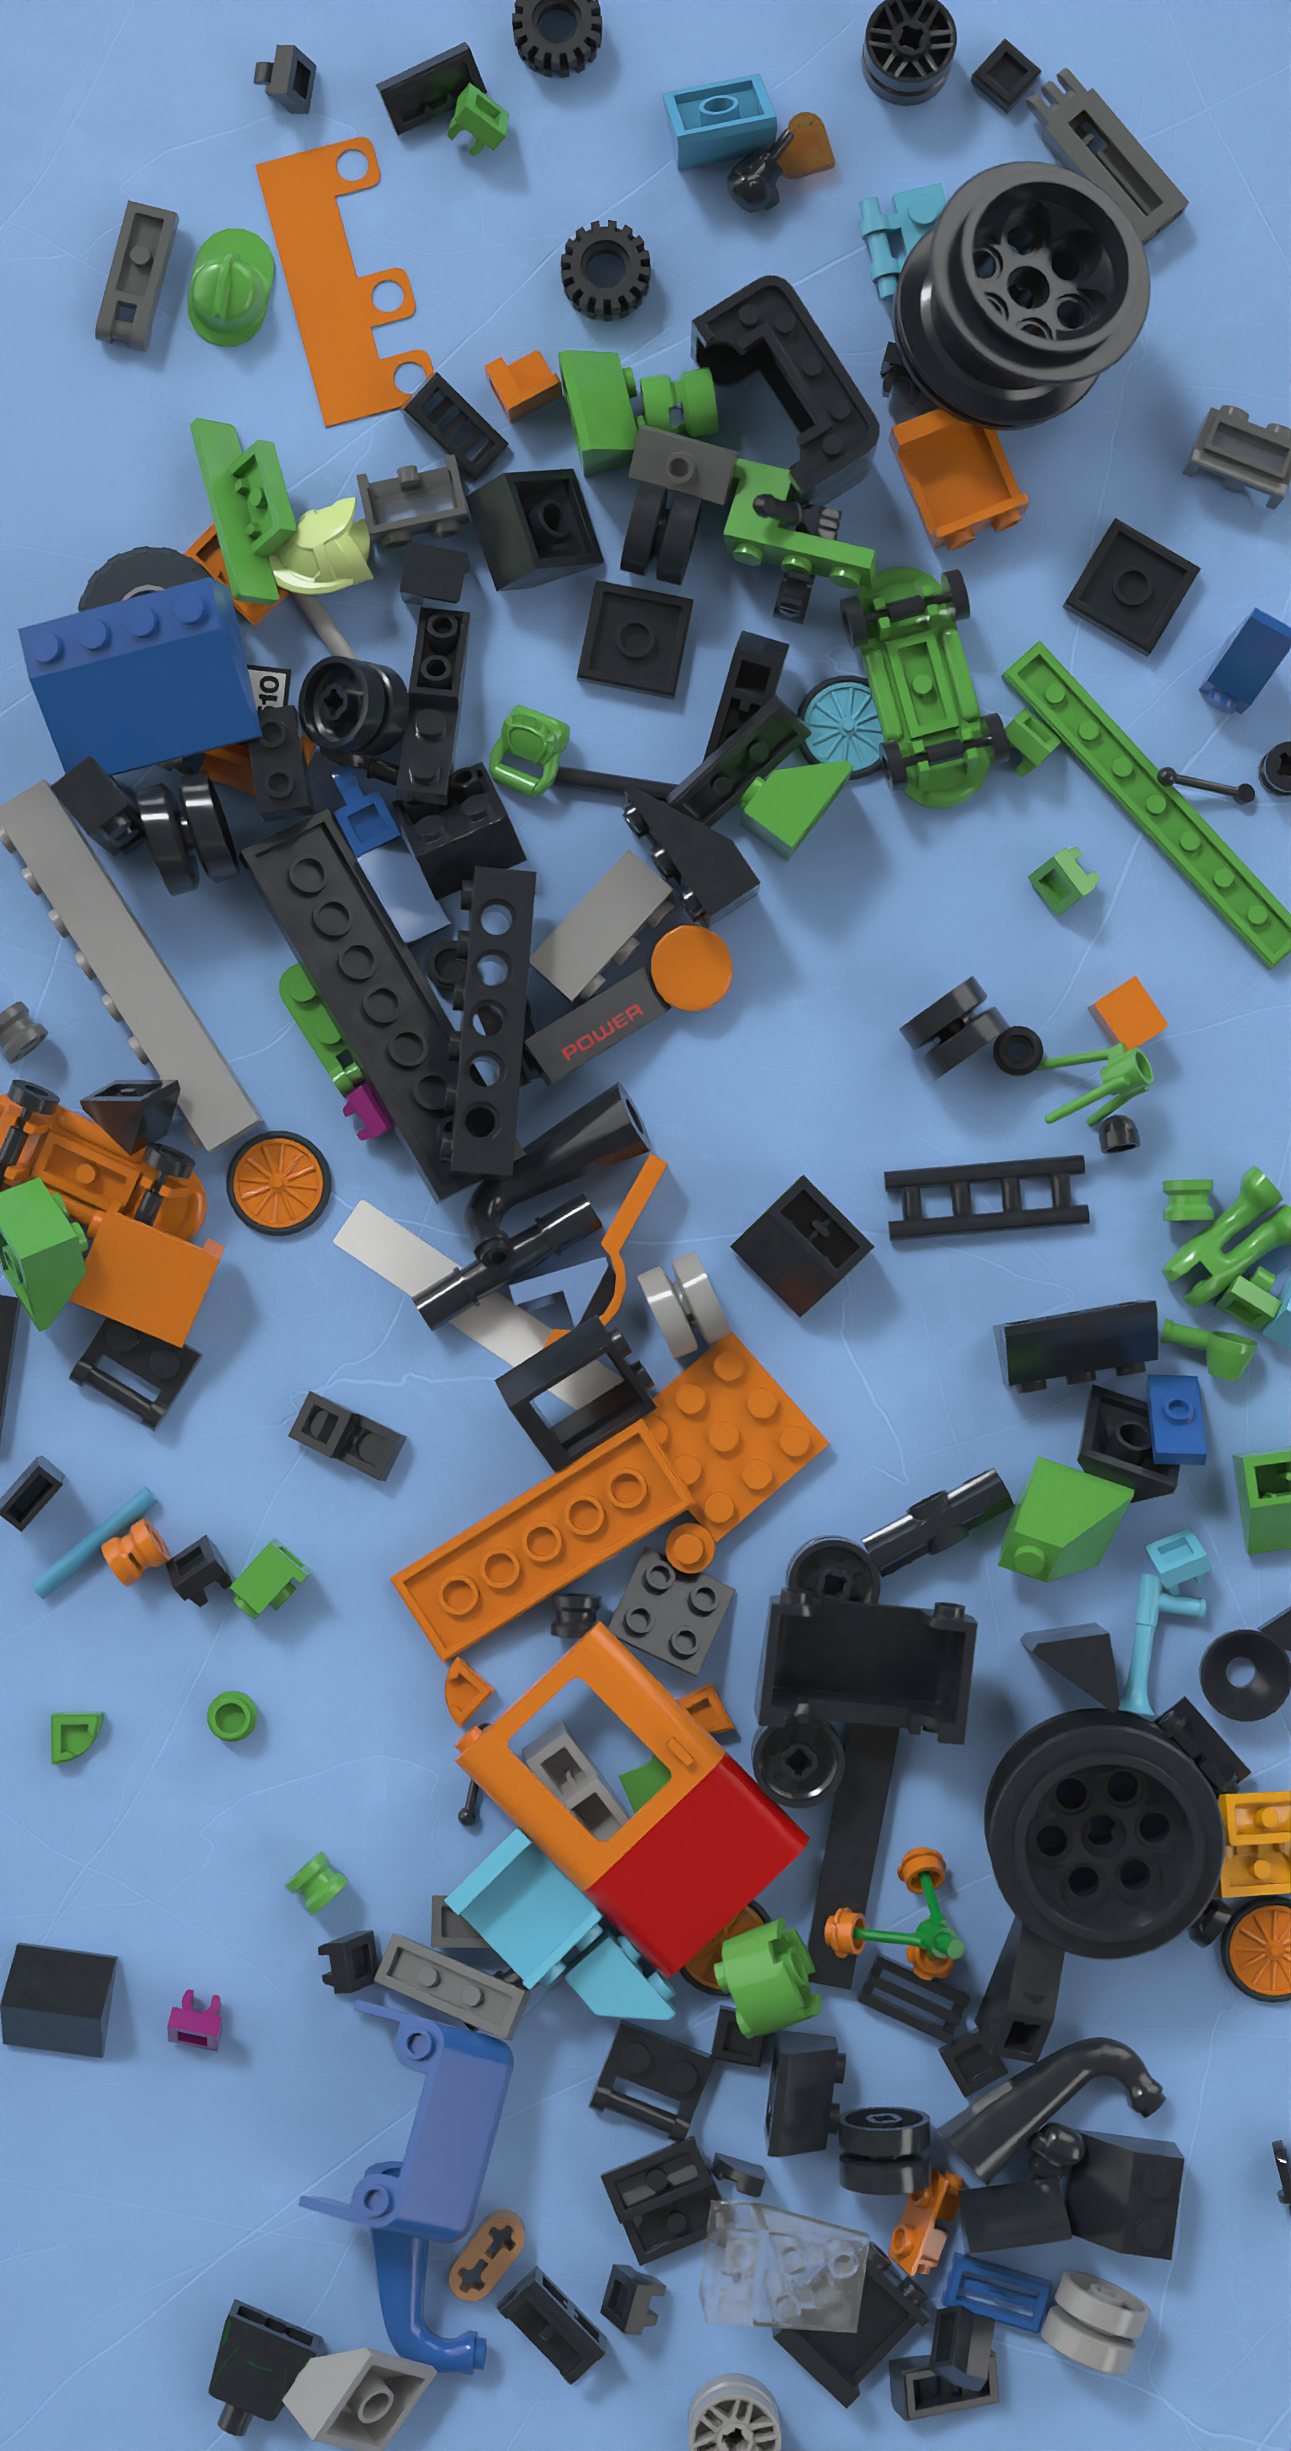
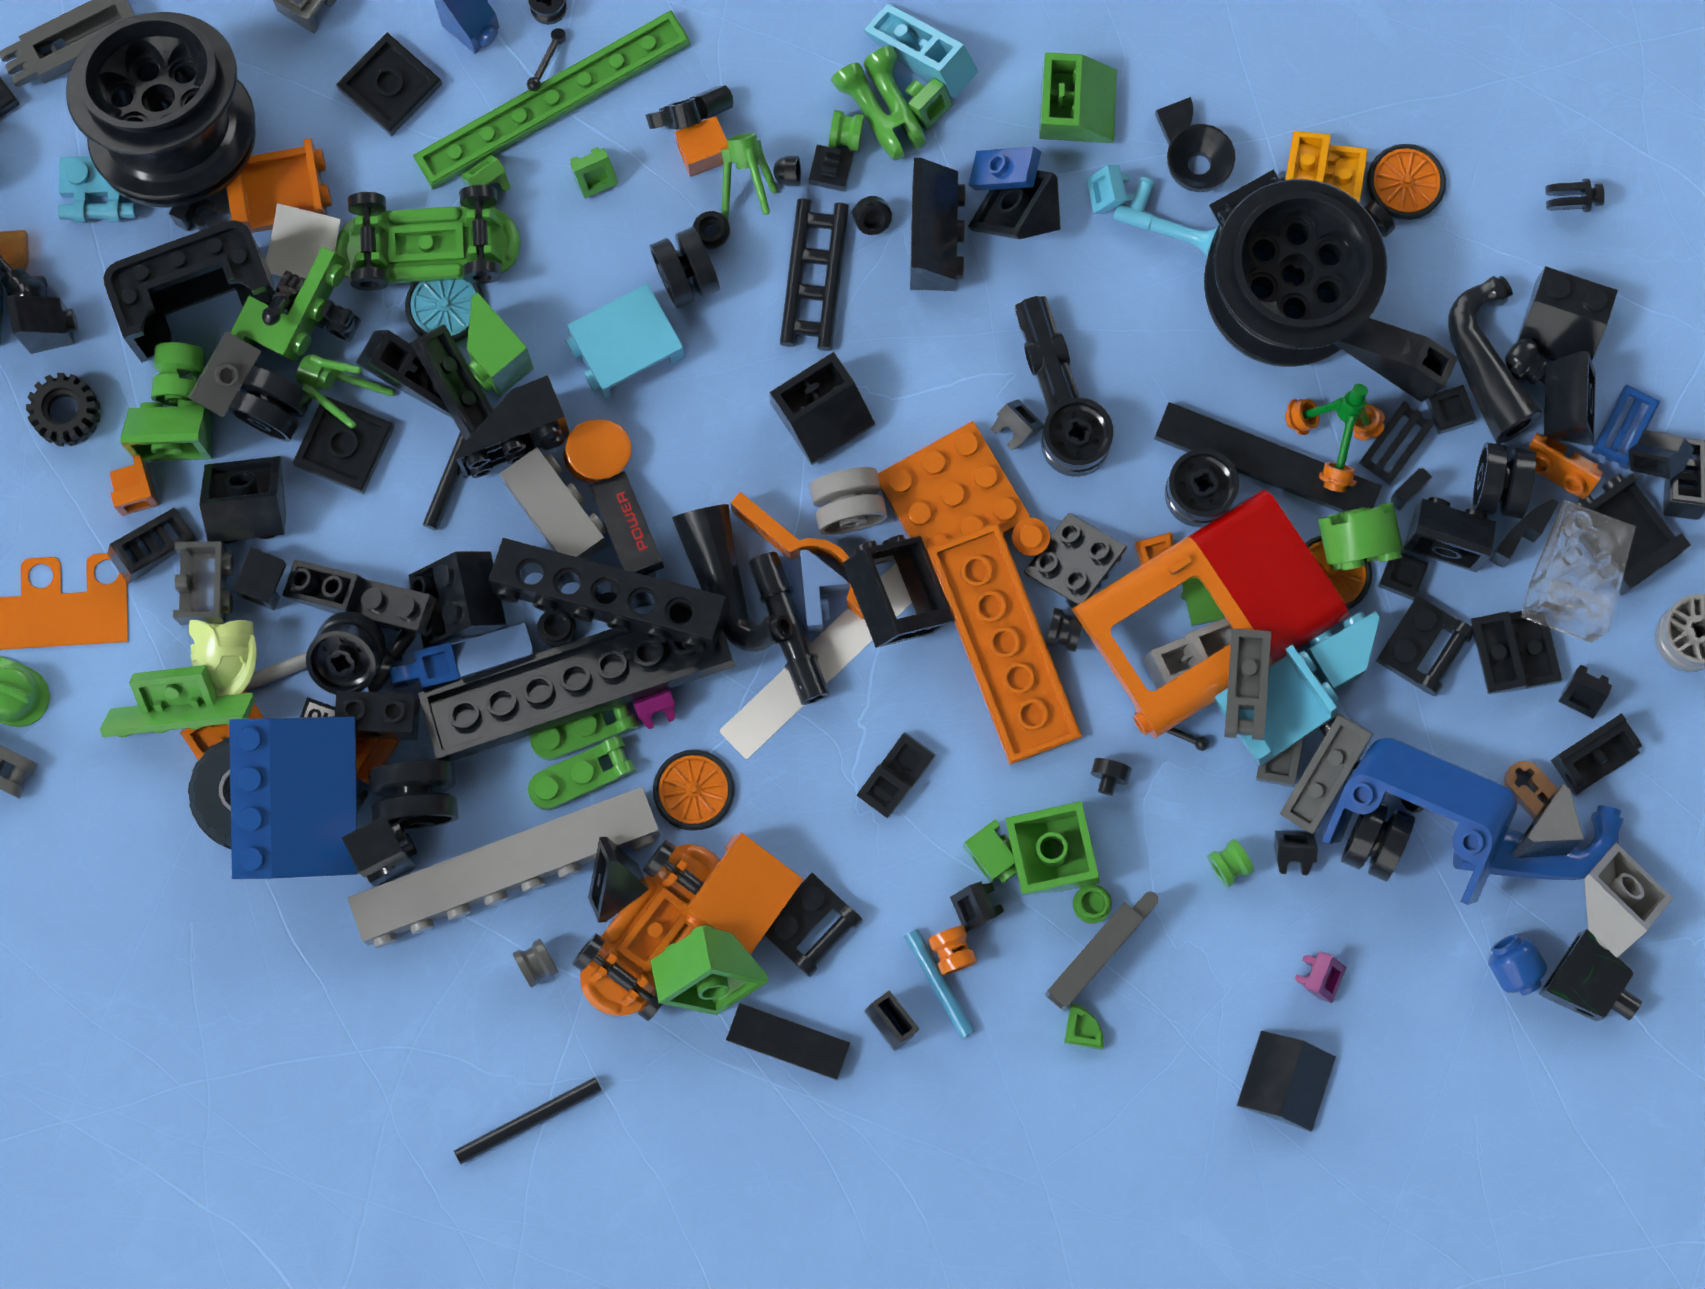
camera: 85 degrees left, 10 degrees down
orange tile [445,1655,495,1727] -> none
bright green piece [489,705,570,798] -> none
black tile [710,2152,765,2198] -> none
black windscreen [754,1587,978,1745] -> none
bright green slope [998,1456,1134,1582] -> none
black slope [1020,1622,1120,1713] -> none
light grey wheel [1041,2270,1151,2375] -> none
bright green bar [1160,1319,1258,1381] -> none
none -> black slope [6,295,78,354]
none -> white sticker [266,203,340,279]
none -> bright green plant [296,354,395,428]
none -> bright green plate [528,735,637,811]
none -> medium azure panel [565,283,685,399]
none -> black bar [645,85,734,129]
none -> black tile [809,145,853,192]
none -> black tile [851,196,892,235]
none -> black tile [991,399,1044,450]
none -> bright green slope [1005,801,1100,895]
none -> dark grey hinge [1045,891,1158,1012]
none -> black tile [1090,758,1132,796]
none -> dark grey plate [1224,628,1271,740]
none -> black wheel [1341,802,1415,882]
none -> black tile [1390,467,1432,511]
none -> blue head [1488,934,1547,995]
none -> black slope [1489,499,1559,567]
none -> slope [1511,784,1584,858]

